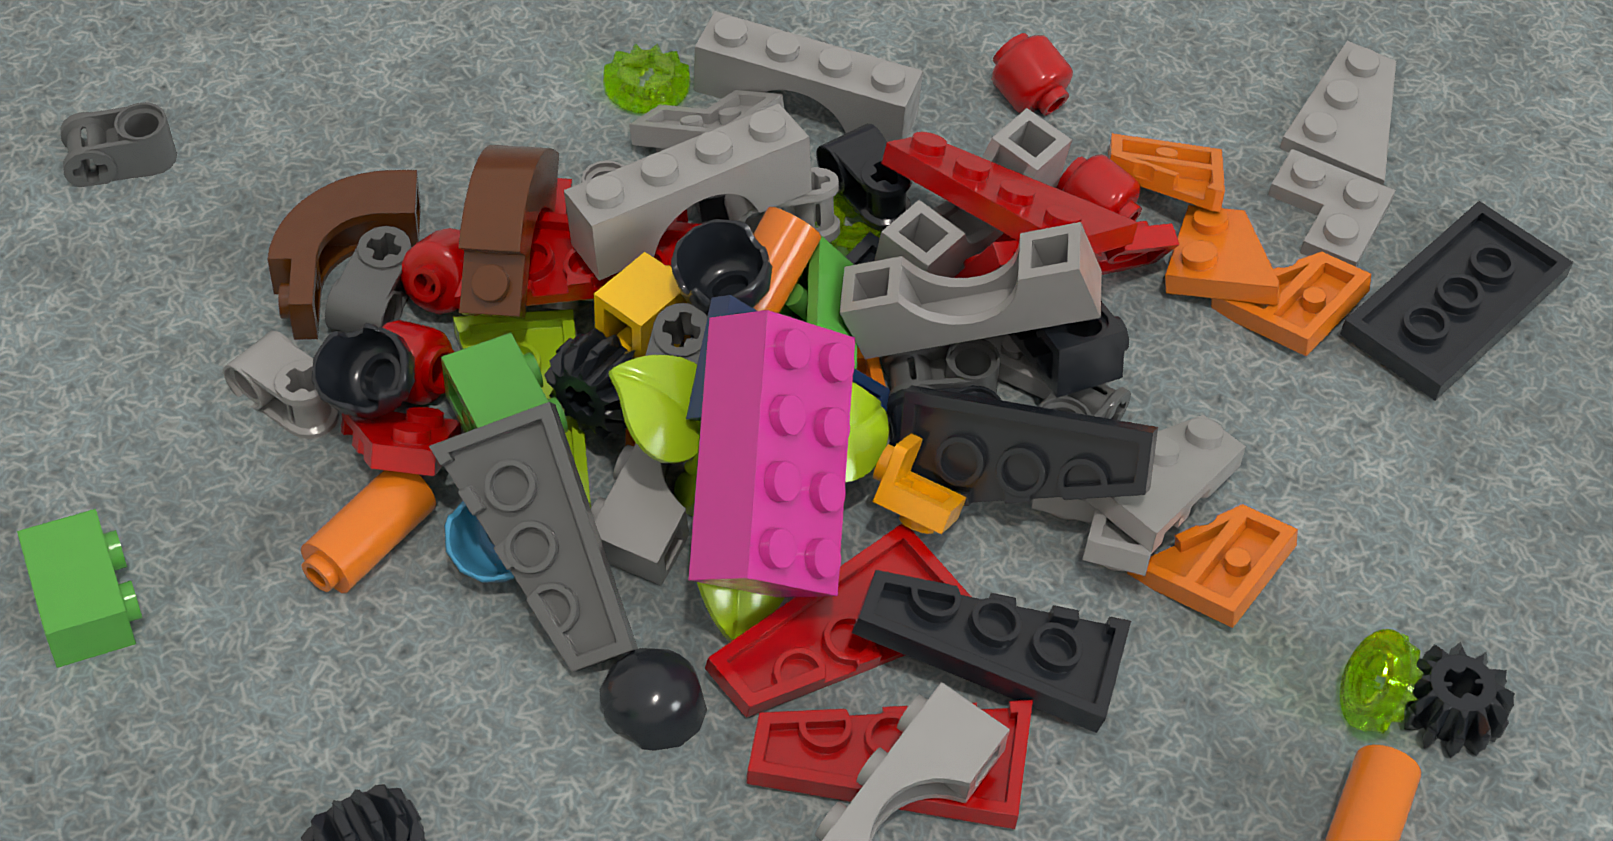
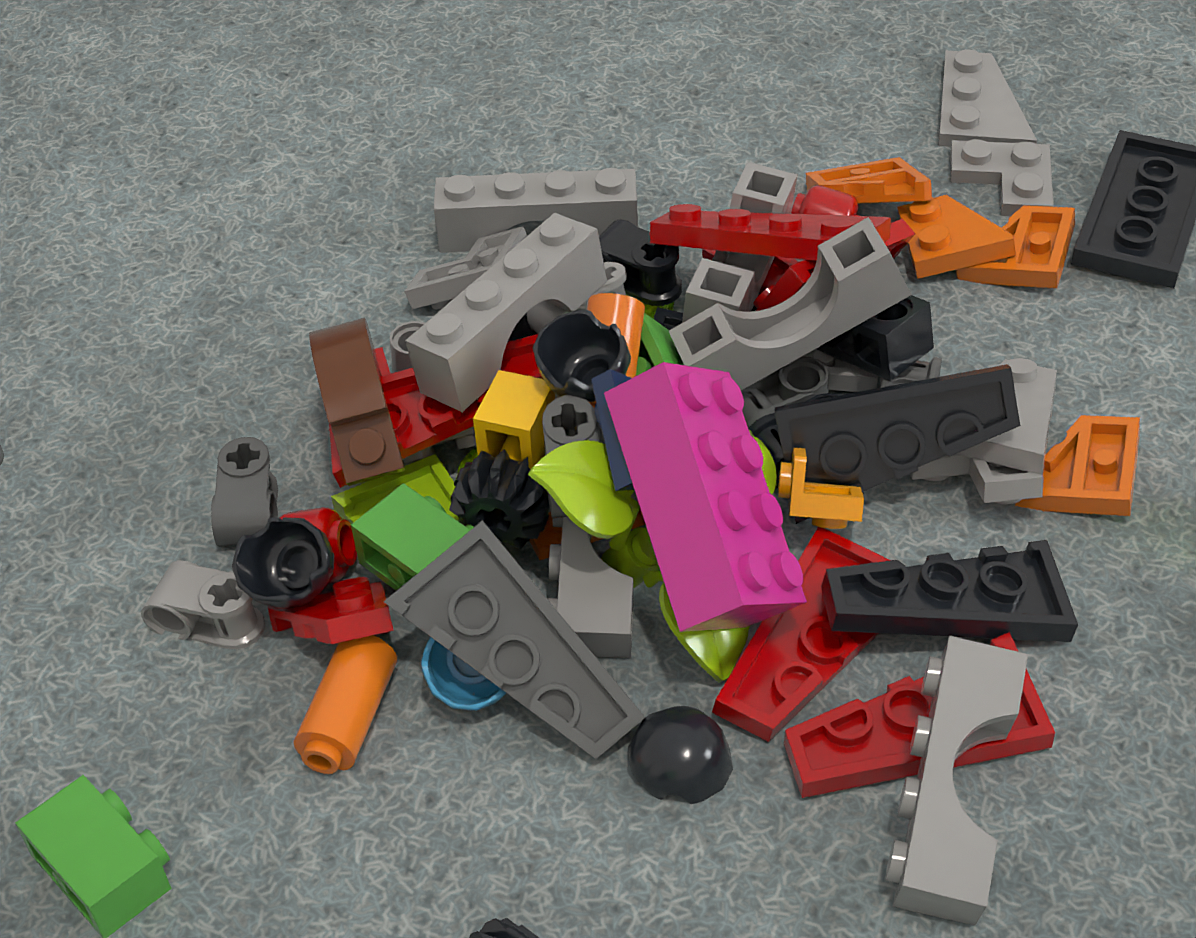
camera: 15 degrees left, 5 degrees down
reddish brown arch [267,170,421,340] -> none
red head [401,228,464,314] -> none
clear neon green gear [603,43,690,114] -> none
red head [991,33,1073,116] -> none

